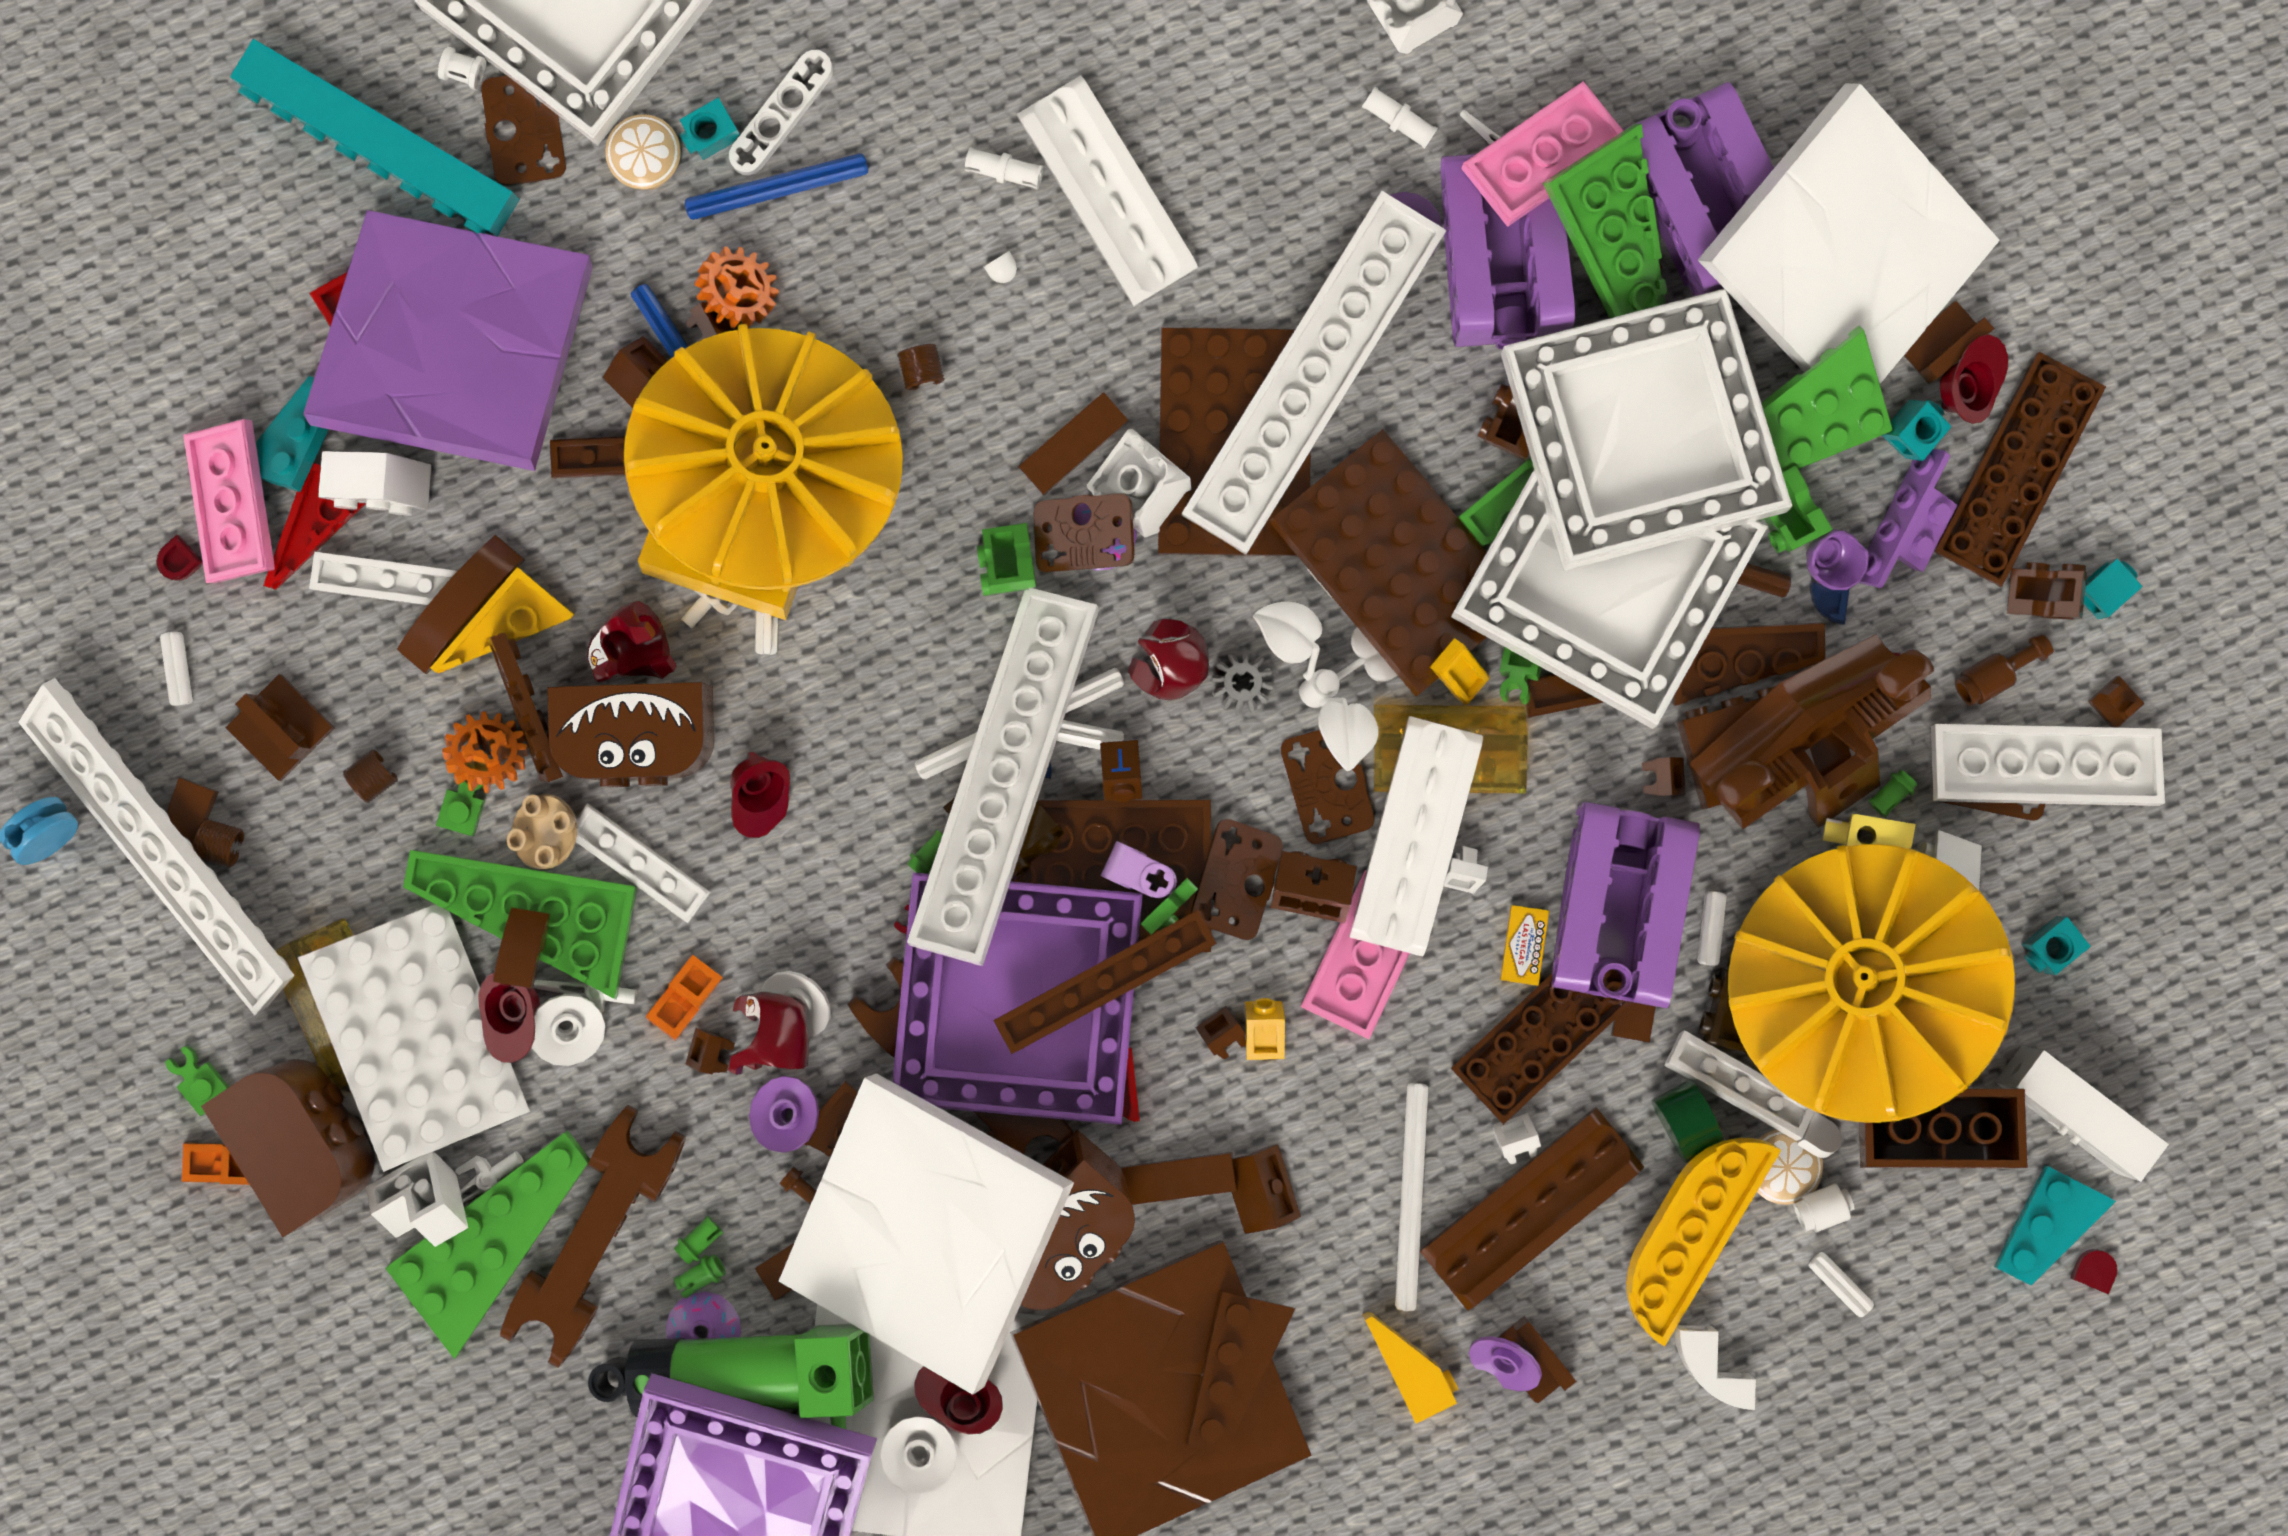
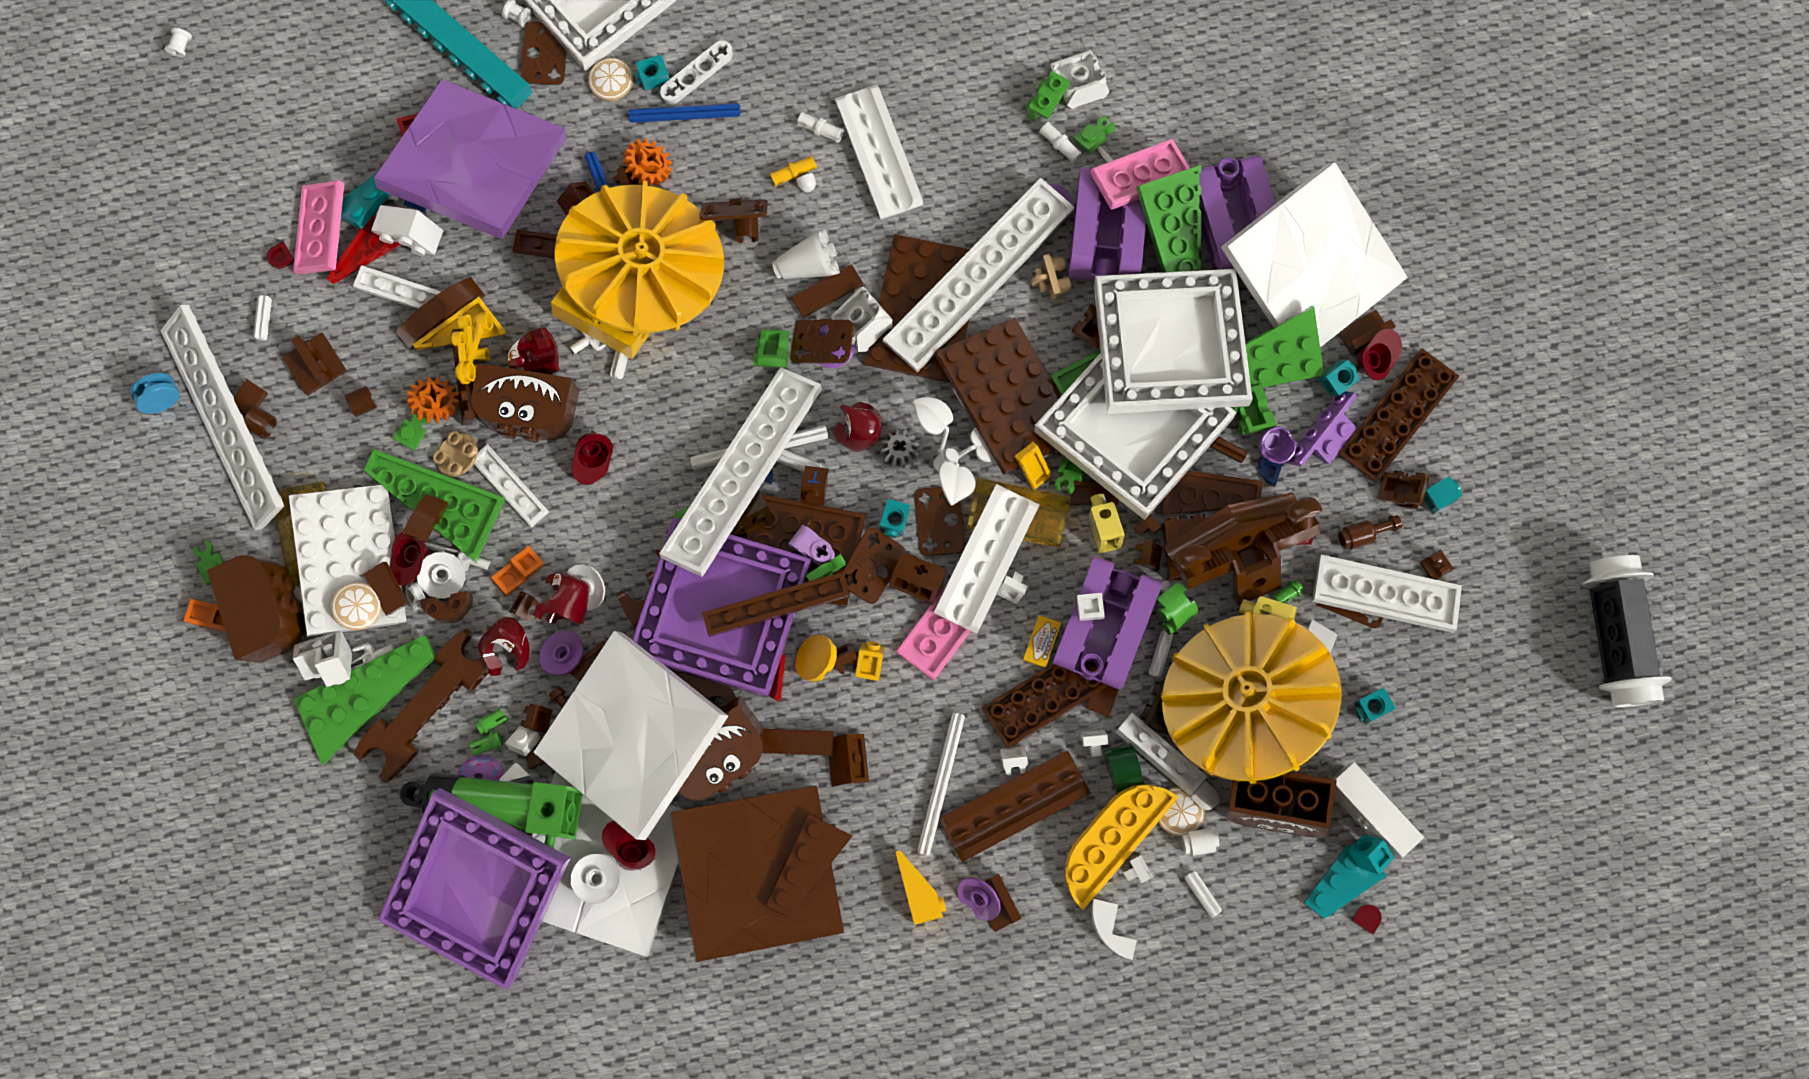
camera: 10 degrees right, 10 degrees down
none -> dish [331,583,382,630]
none -> reddish brown tile [364,562,409,616]
none -> white tile [405,582,426,611]
none -> reddish brown cylinder [419,591,473,623]
none -> yellow plant [451,312,493,384]
none -> dark red piece [478,617,530,676]
none -> white slope [499,763,532,783]
none -> white plate [505,726,541,756]
none -> reddish brown tile [520,704,553,733]
none -> reddish brown axle [700,198,768,221]
none -> yellow pin [770,155,817,187]
none -> white cone [772,229,840,279]
none -> yellow tile [795,634,837,683]
none -> teal brick [880,499,911,538]
none -> bright green bracket [1026,71,1070,122]
none -> tan hips [1031,254,1072,301]
none -> bright green plate [1073,115,1115,155]
none -> white plate [1076,593,1105,621]
none -> white tile [1080,730,1108,757]
none -> light yellow torso [1089,494,1125,554]
none -> white tile [1123,855,1153,883]
none -> reddish brown tile [1134,514,1161,537]
none -> bright green cylinder [1157,582,1198,635]
none -> teal brick [1348,834,1395,874]

